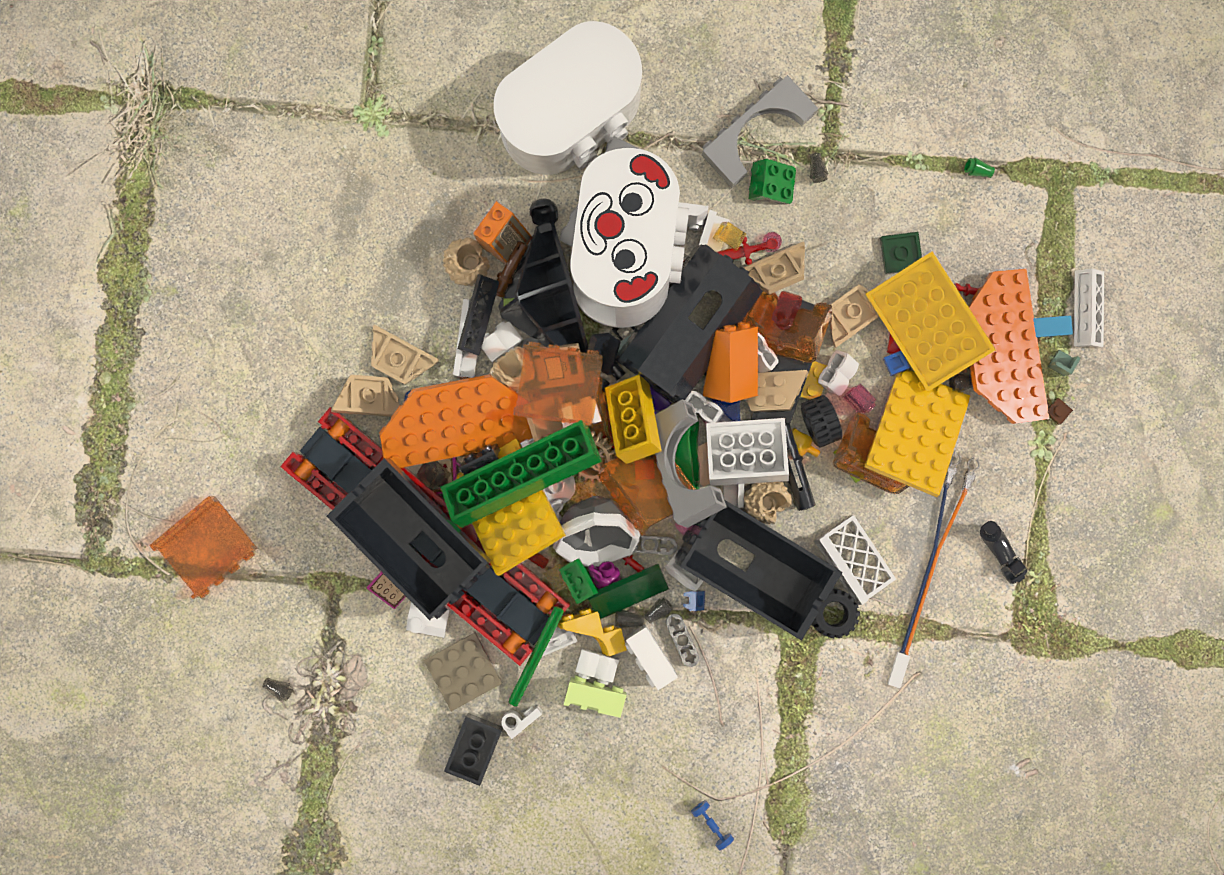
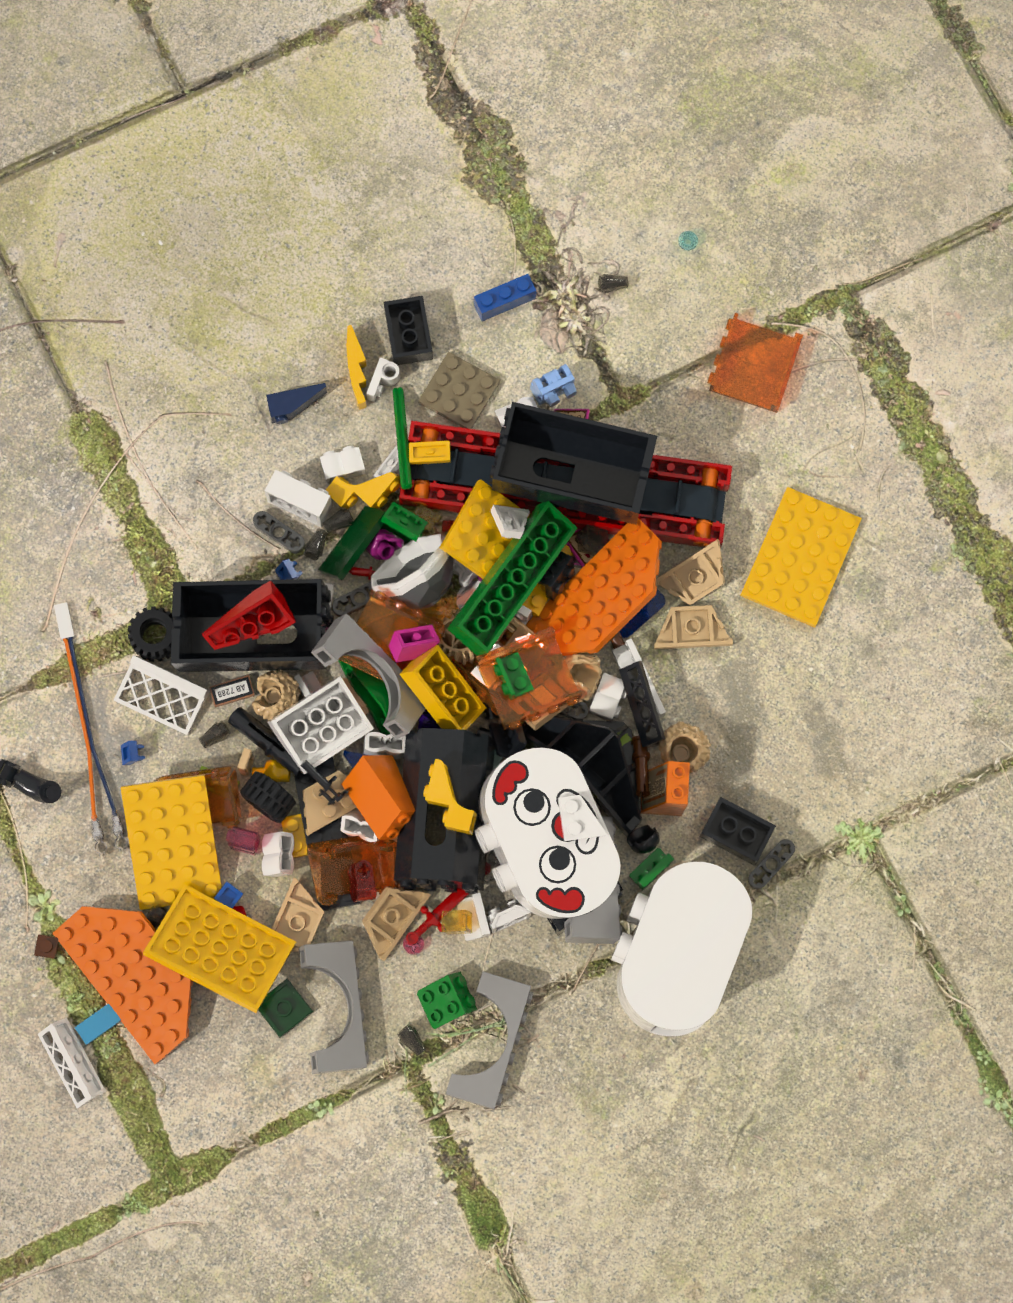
camera: 145 degrees right, 10 degrees down
yellowish green wedge [564,675,627,718] -> none
blue wheel [691,800,734,851] -> none
red piece [954,283,979,296] -> none
green cone [964,157,995,178] -> none
sand green panel [1048,350,1081,376] -> none
none -> blue tile [121,741,145,765]
none -> clear smoke cone [199,721,231,749]
none -> red wedge [202,580,296,650]
none -> tile [209,675,255,708]
none -> tan tile [237,748,255,777]
none -> dark blue slope [266,383,327,424]
none -> light grey arch [299,941,369,1074]
none -> black piece [300,760,350,805]
none -> yellow slope [346,325,367,410]
none -> dark pink slope [389,625,440,663]
none -> yellow plate [409,441,451,465]
none -> yellow arch [423,759,477,835]
none -> blue brick [474,274,536,321]
none -> white wing [491,505,530,539]
none -> green bracket [493,652,534,700]
none -> light blue hips [530,364,577,407]
none -> white wing [558,795,606,841]
none -> green bracket [629,848,674,891]
none -> clear light blue plate [678,231,698,251]
none -> black brick [699,797,776,866]
none -> yellow plate [740,487,862,628]
none -> dark grey beam [748,839,795,889]

